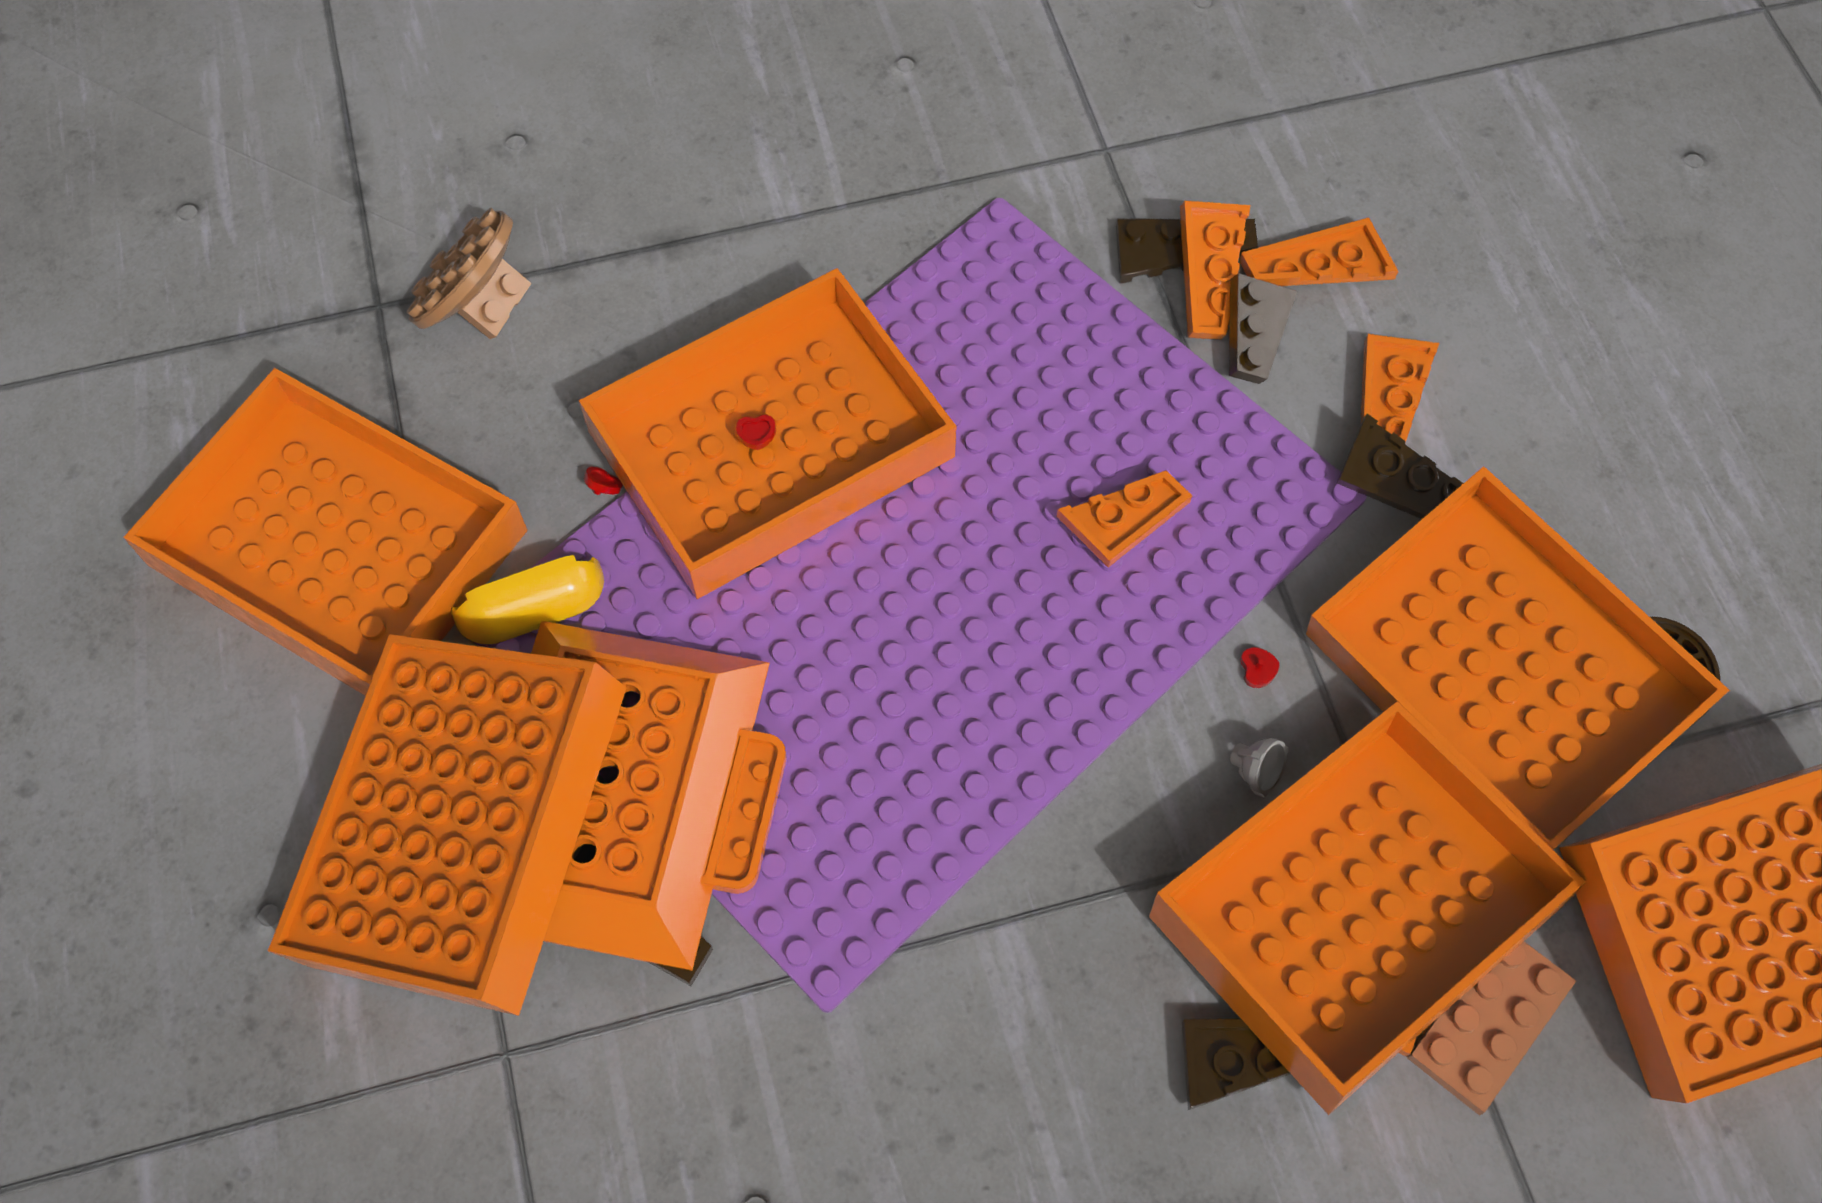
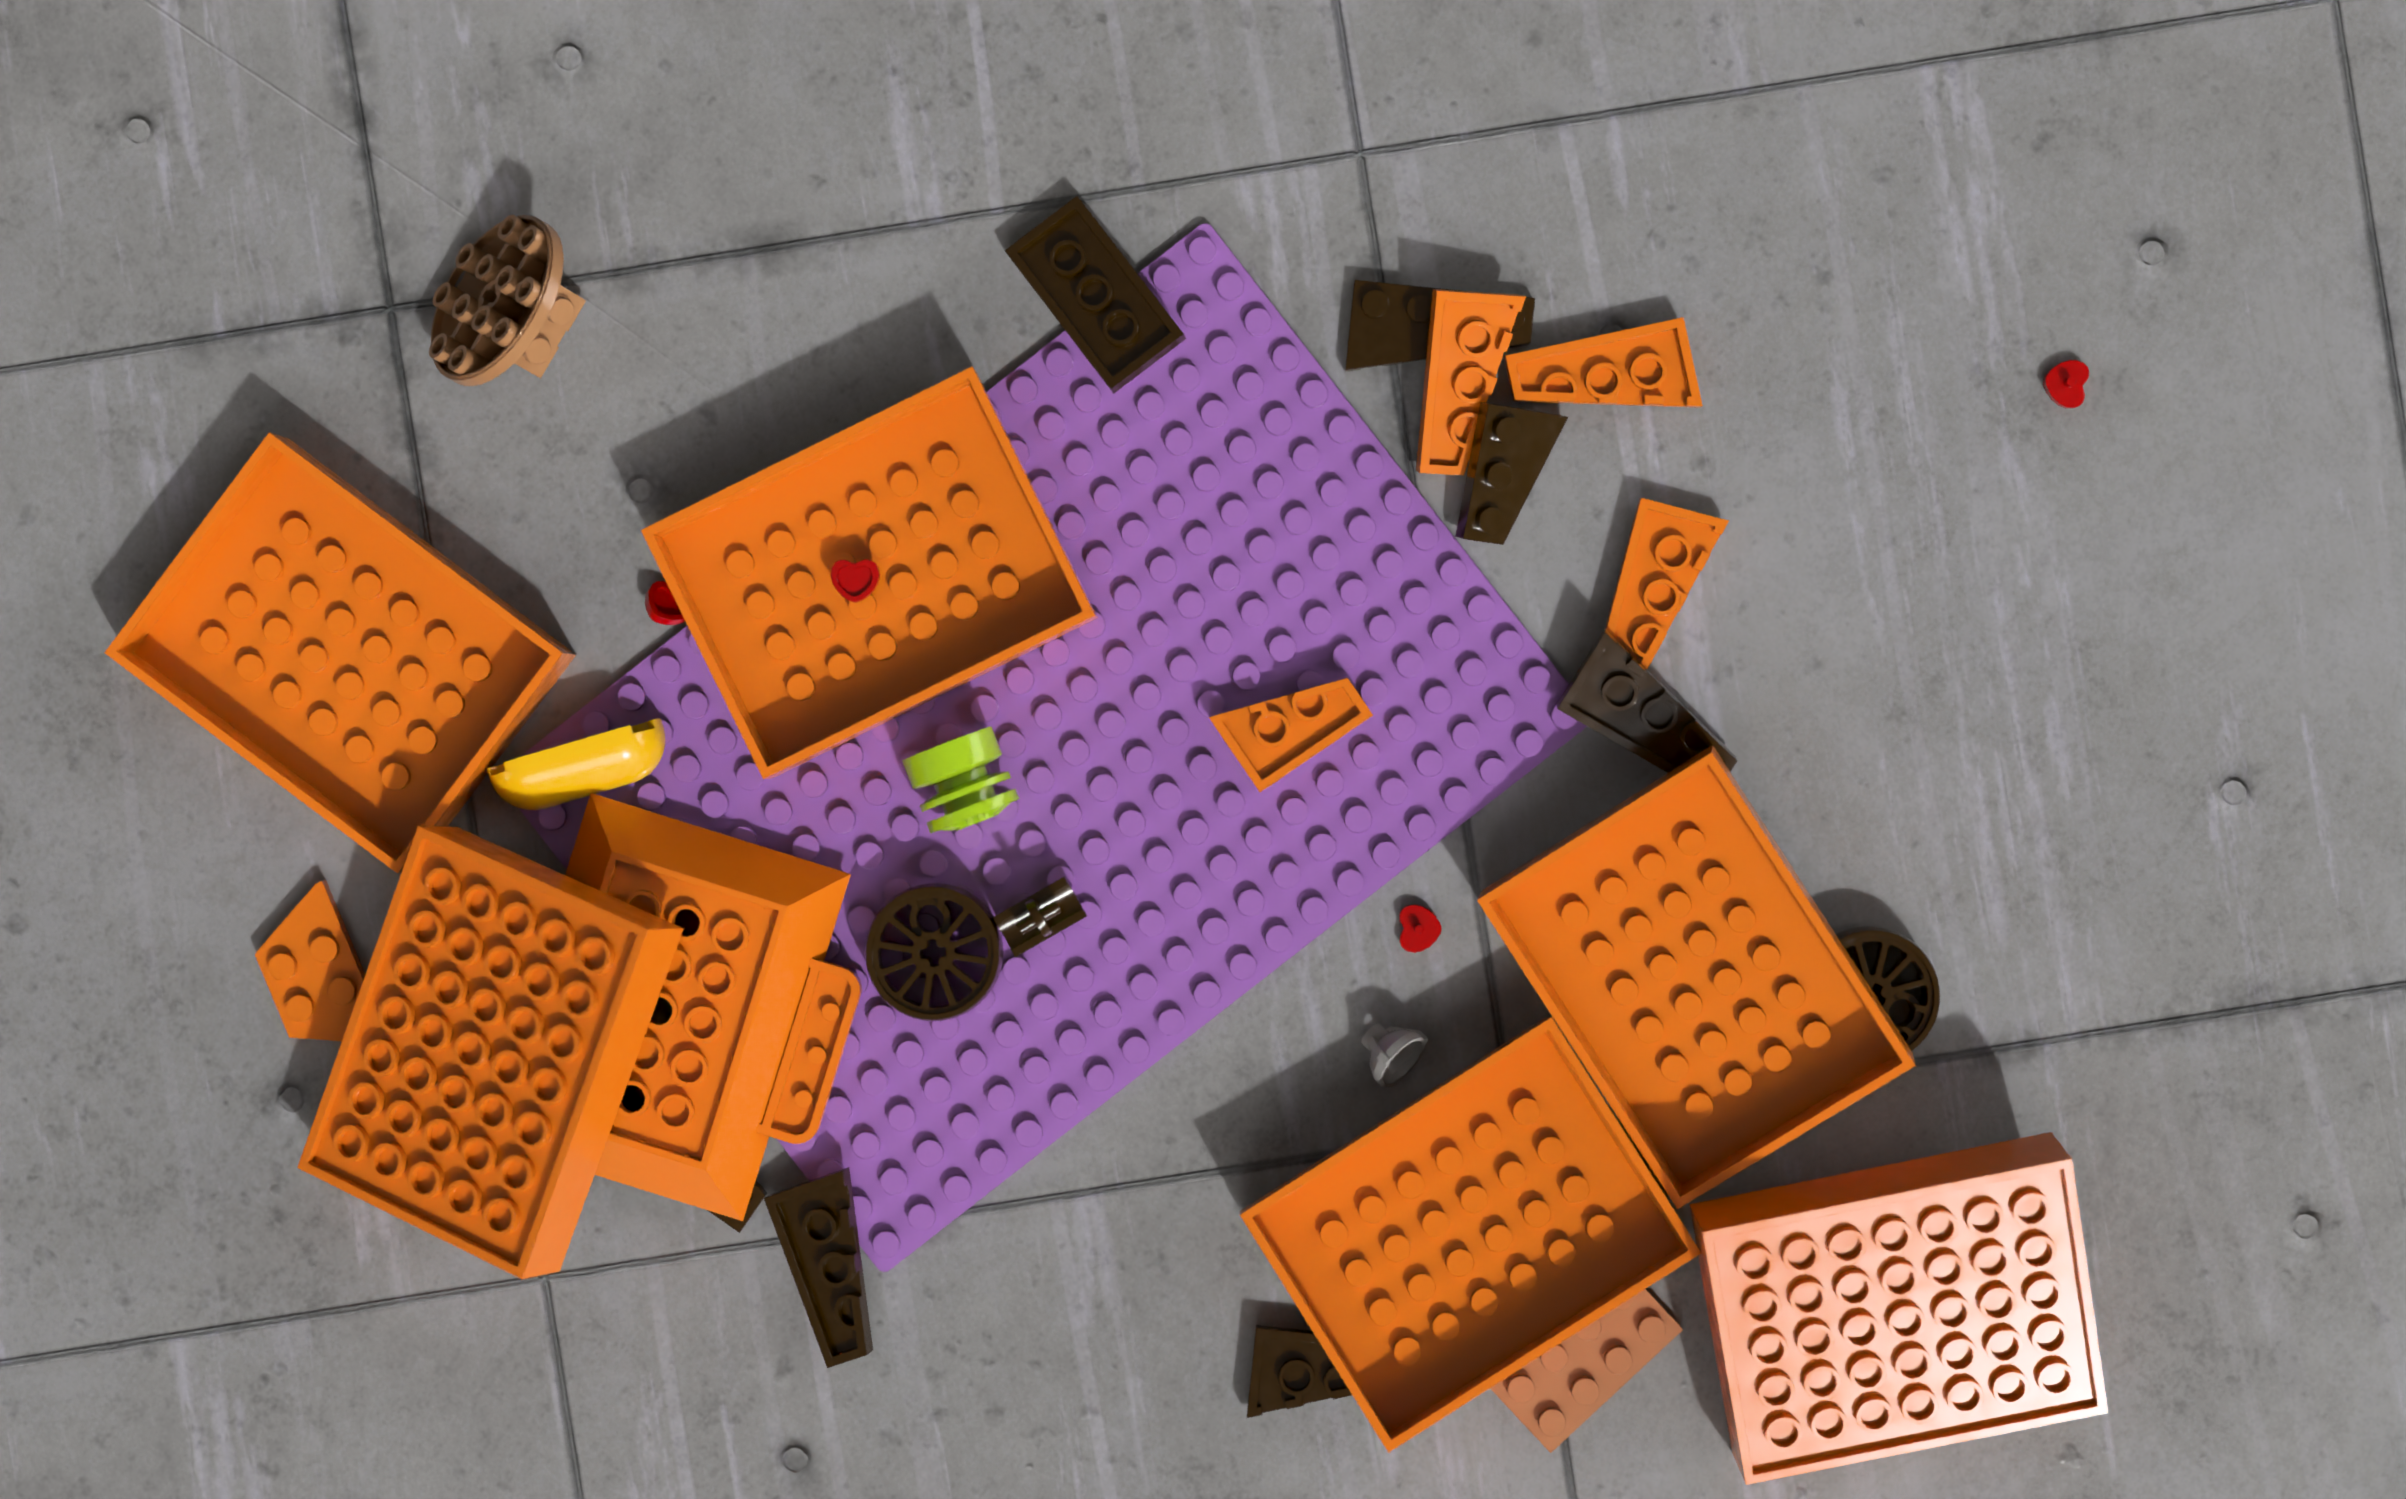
camera: 10 degrees right, 25 degrees up
none -> orange wing [255,880,365,1041]
none -> dark brown wing [764,1167,873,1368]
none -> dark brown piece [865,883,1004,1021]
none -> lime wheel [902,726,1020,834]
none -> dark brown hips [993,876,1087,957]
none -> dark brown plate [1005,196,1186,394]
none -> red piece [2043,360,2090,409]

